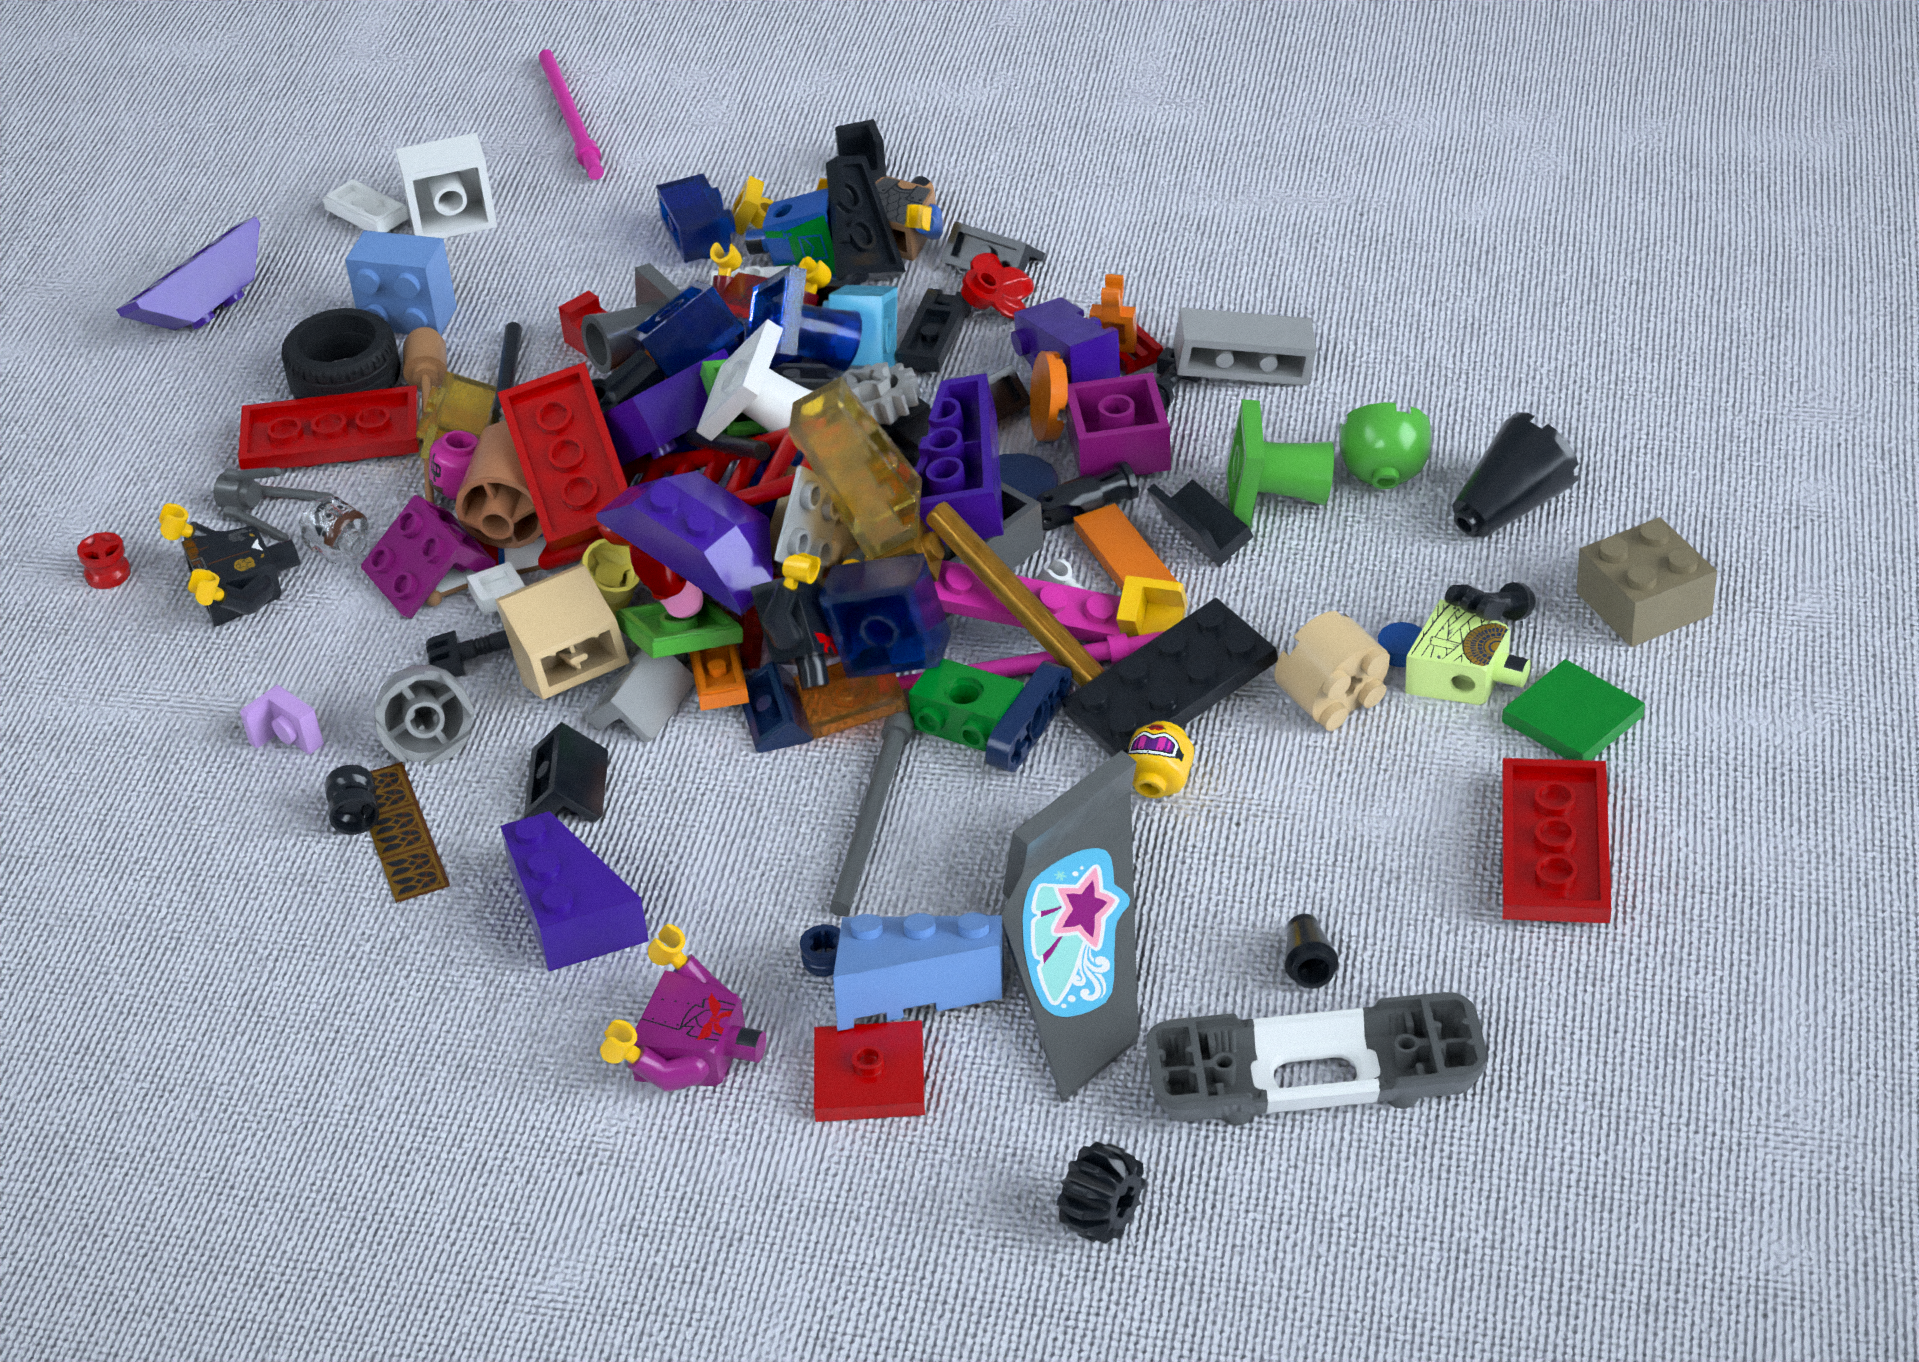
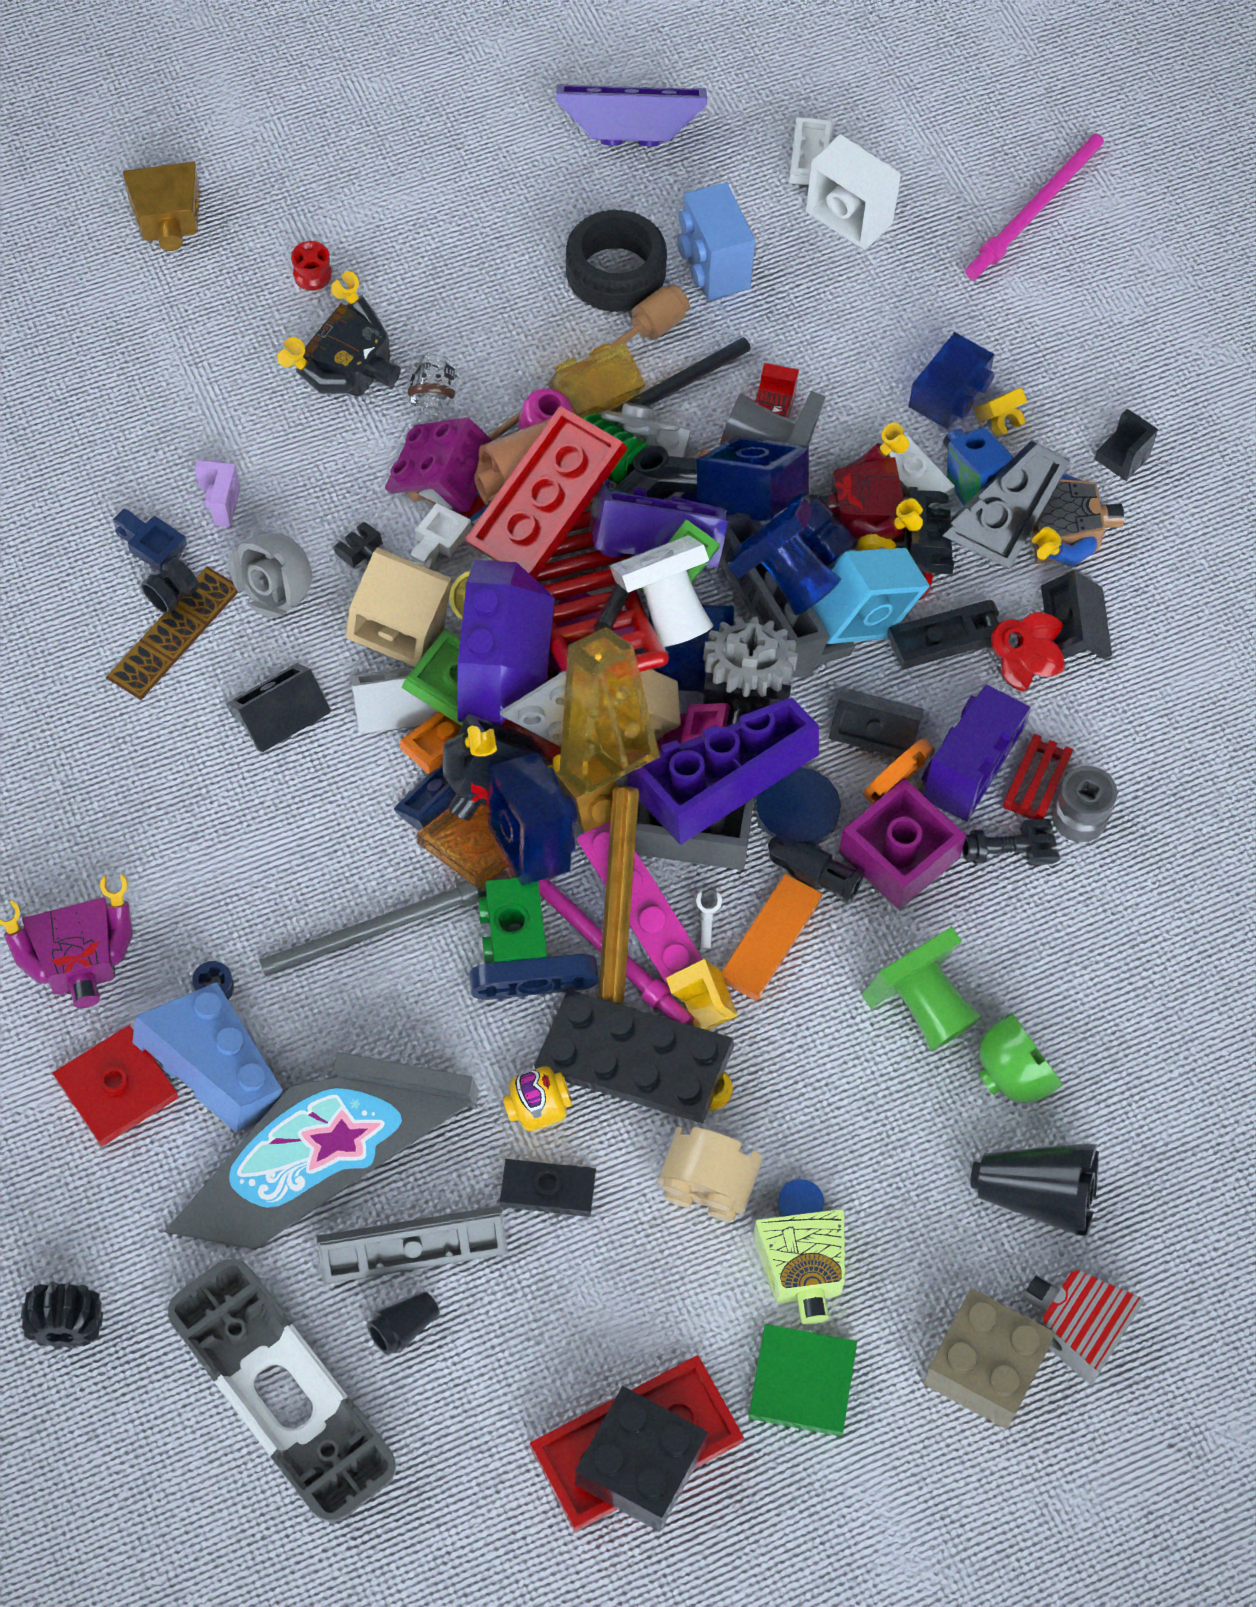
camera: 50 degrees right, 20 degrees up
dark grey plant [213,467,334,542] -> none
red plate [238,385,420,470] -> none
dark purple wedge [500,811,649,972] -> none
orange plate [1089,274,1137,353] -> none
black panel [1147,479,1254,567] -> none
light grey brick [1173,307,1317,386] -> none
black hinge [1445,582,1536,621] -> none
none -> dark blue plate [113,508,187,572]
none -> plate [316,1205,508,1285]
none -> black plate [500,1159,596,1217]
none -> black brick [575,1386,708,1532]
none -> torso [1022,1270,1144,1385]
none -> flat silver wheel [1052,766,1118,842]

